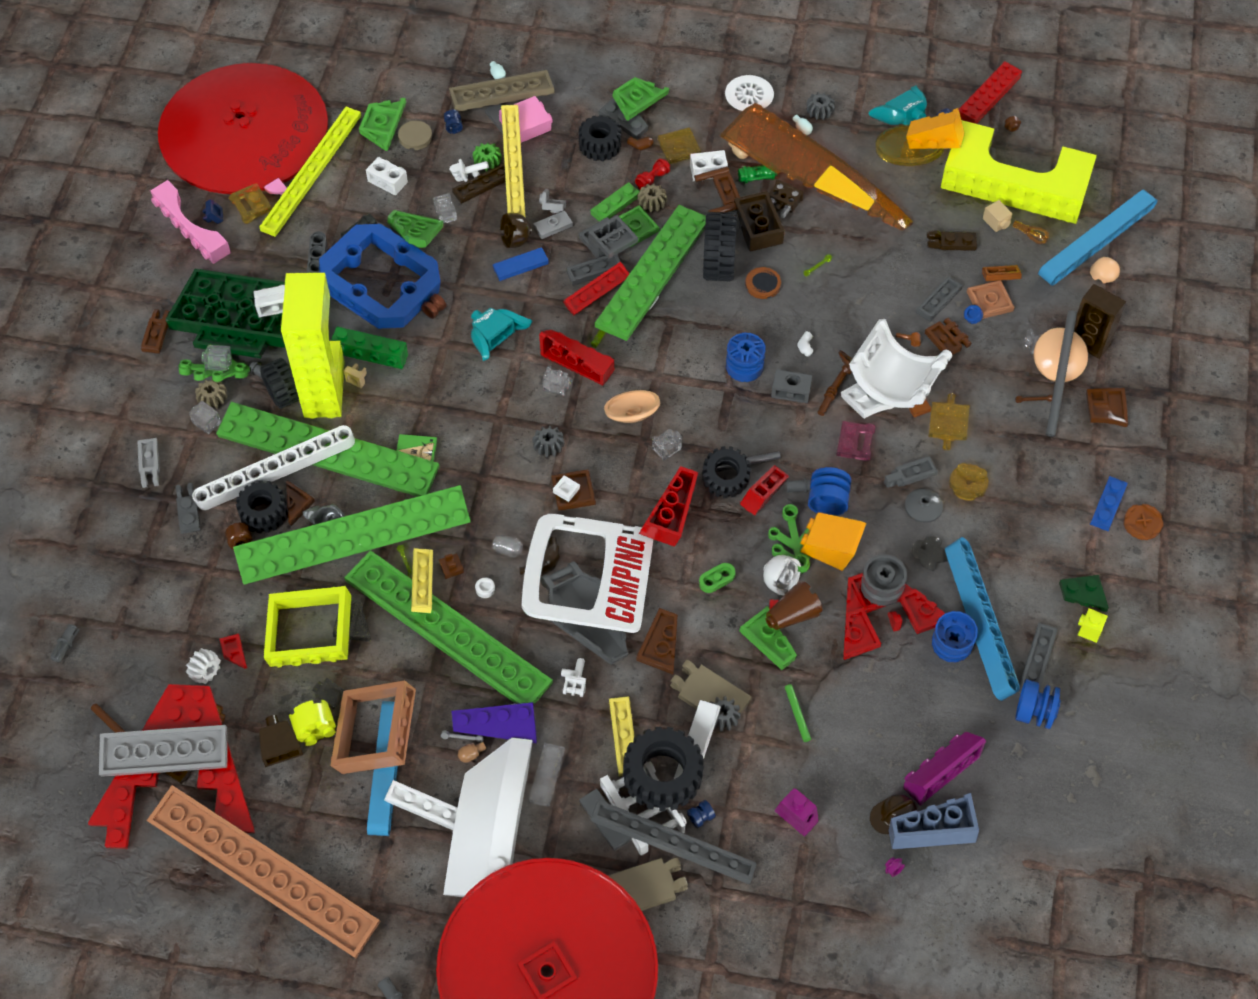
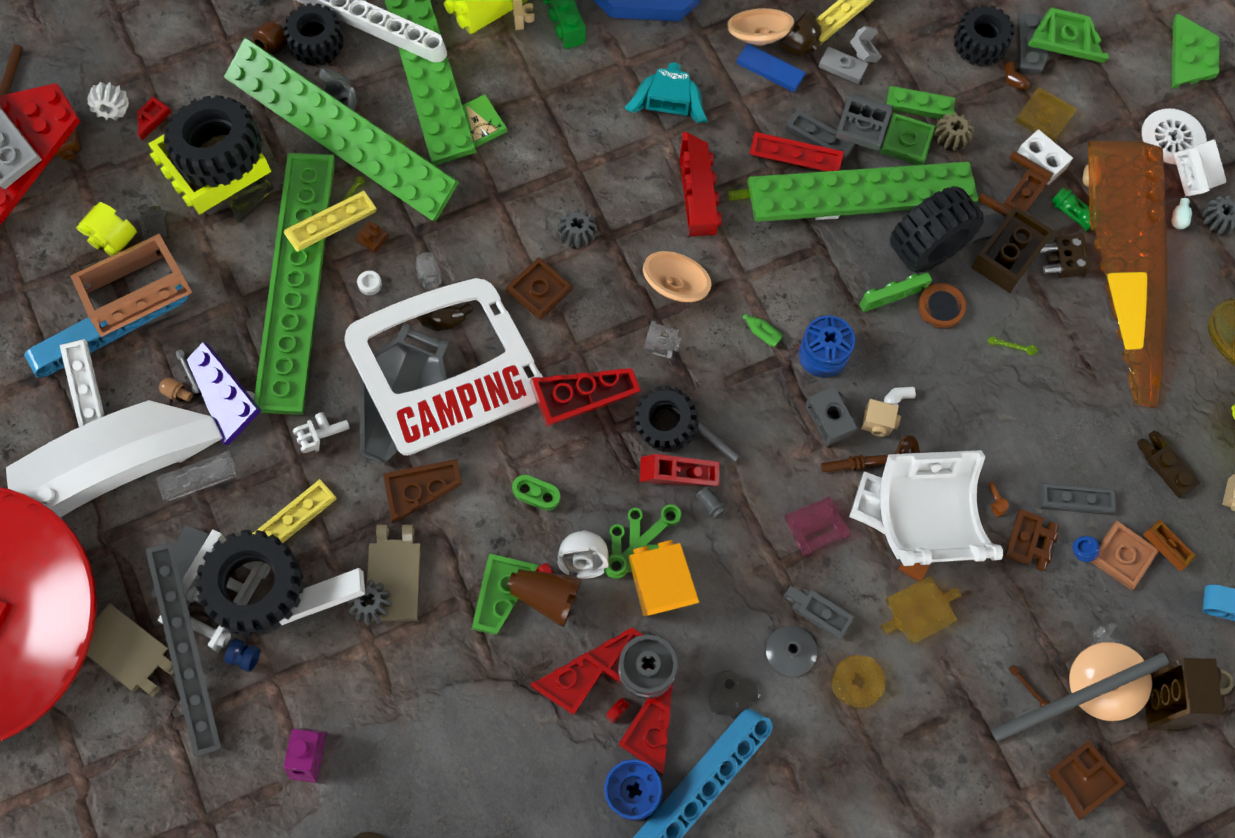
camera: 50 degrees right, 10 degrees up
dark brown torso [259,715,303,768] -> none
reddish brown tile [286,480,315,526] -> none
copper wheel [421,294,447,319] -> none
clear brick [543,366,572,395] -> none
white plate [553,476,580,502] -> none
red piece [635,158,670,190] -> none
bright green bar [785,684,811,742] -> none
blue wheel [808,467,851,516] -> none
none -> black tyre [164,95,262,187]
none -> light nougat dish [728,8,794,46]
none -> bright green piece [743,314,783,347]
none -> bright green plate [859,272,932,313]
none -> tan brick [861,399,901,437]
none -> bright green wing [1172,14,1219,89]
none -> white bracket [1173,140,1227,197]

